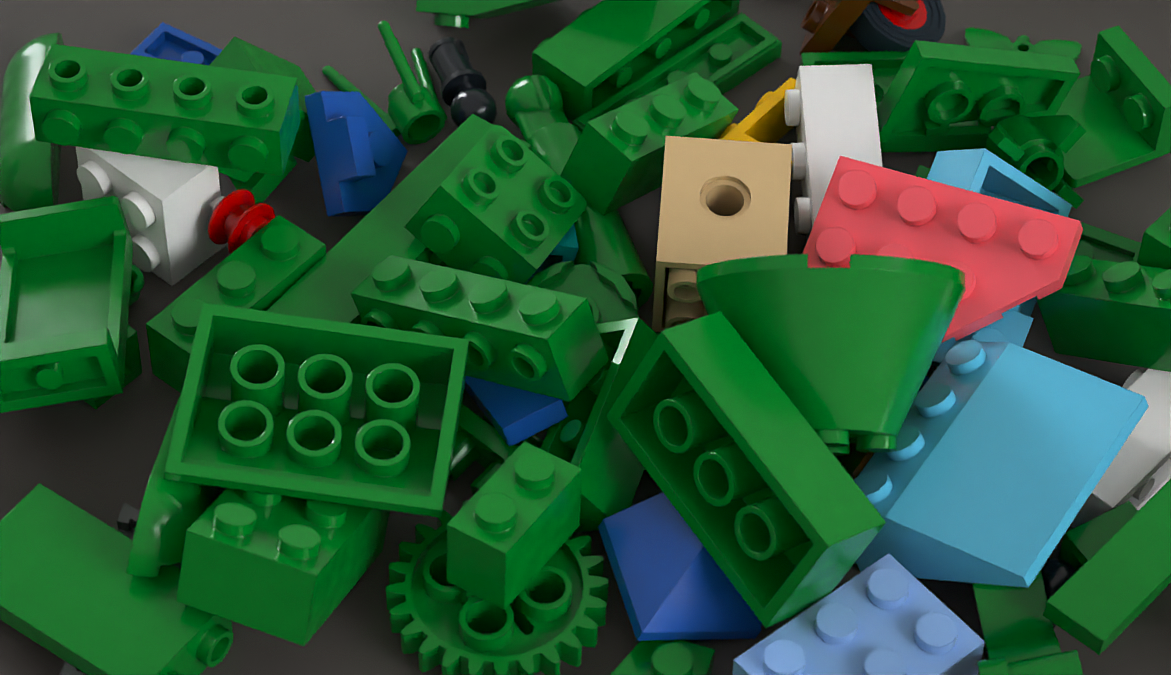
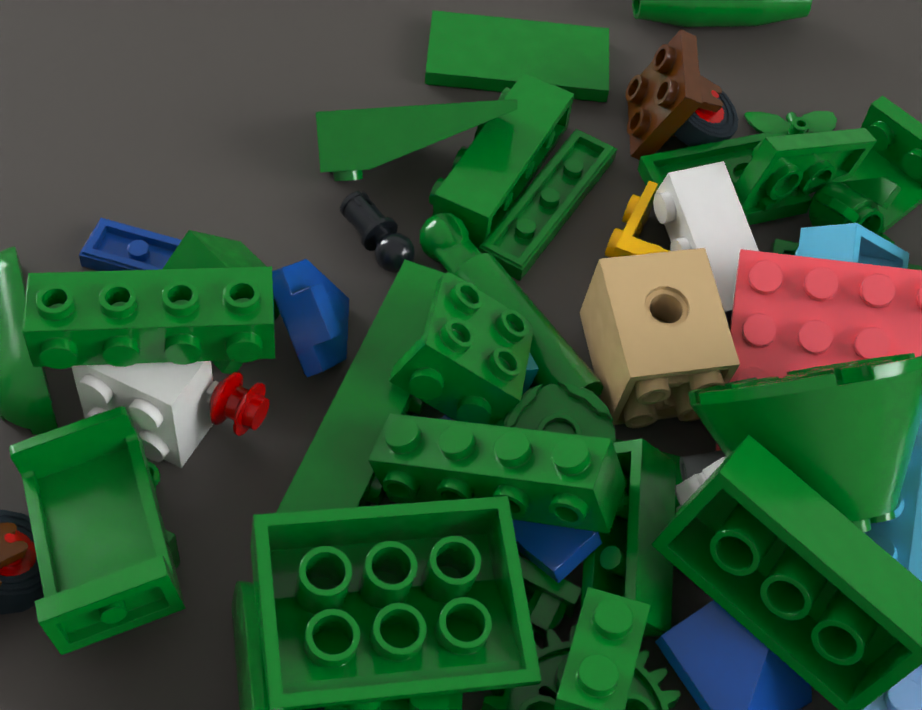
camera: 20 degrees left, 5 degrees up
green brick [146,214,326,393] -> none
green plant [322,20,447,144] -> none
green brick [560,72,739,216] -> none

